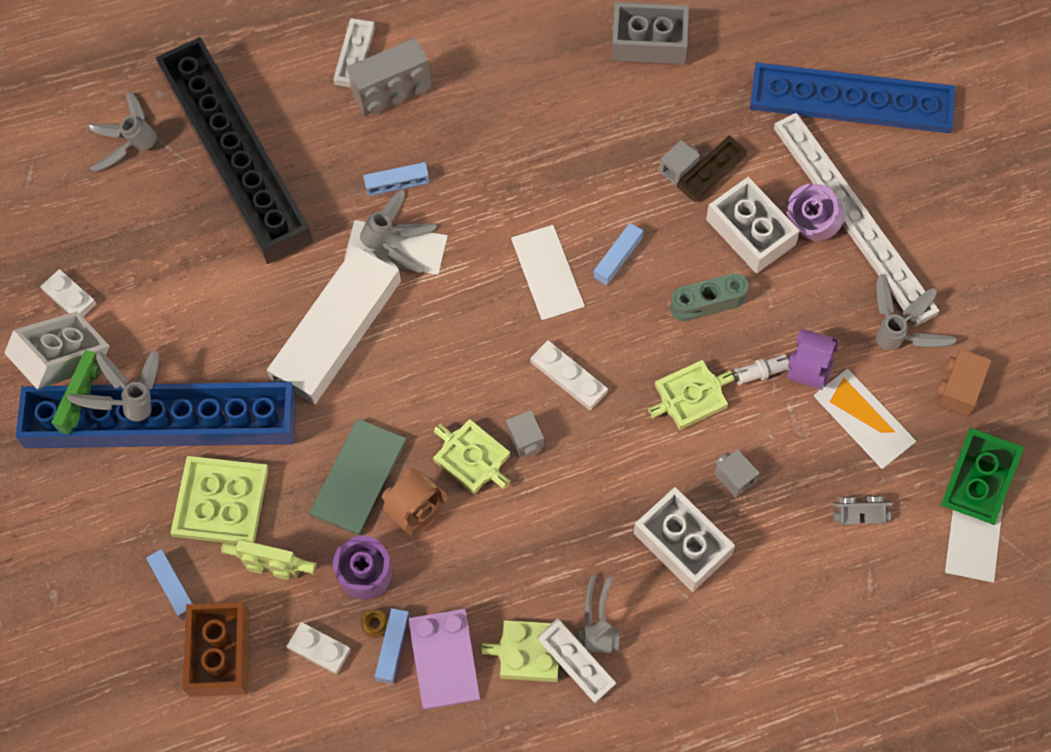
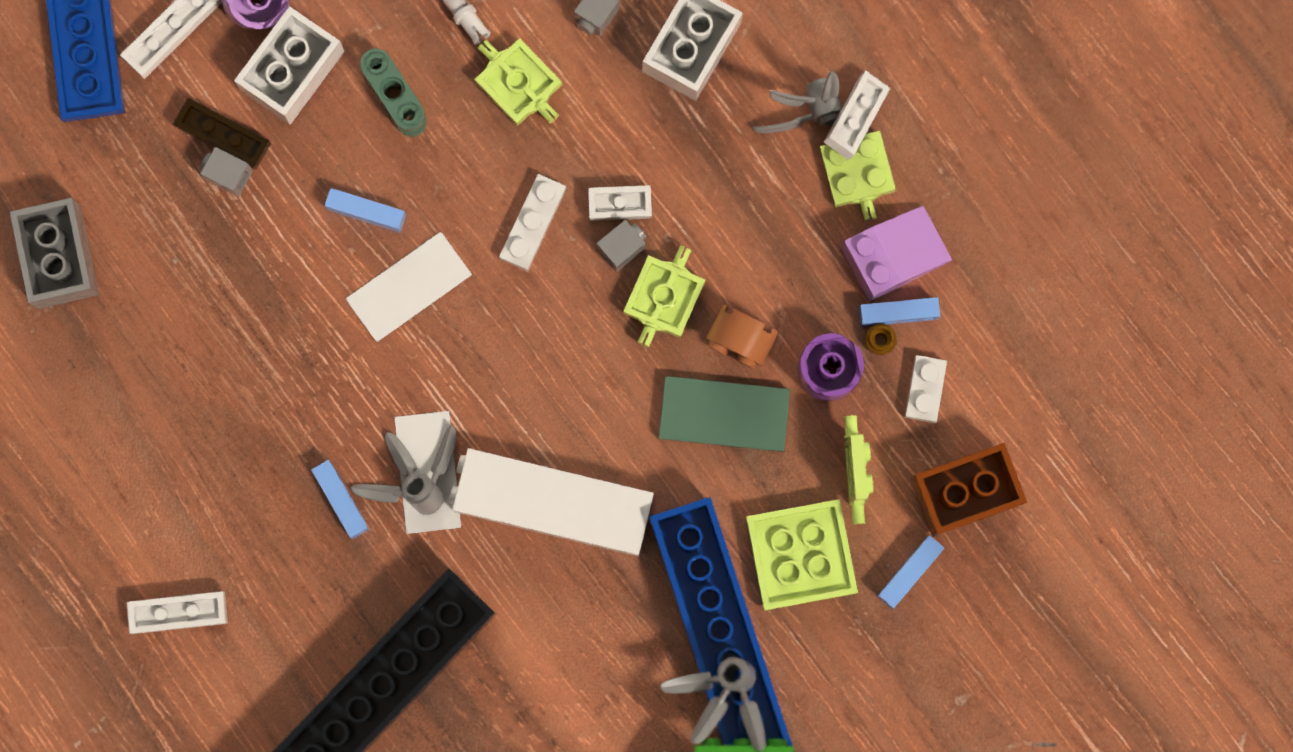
camera: 115 degrees left, 15 degrees up
light grey brick [347,38,431,117] -> none
none -> white plate [588,185,652,221]

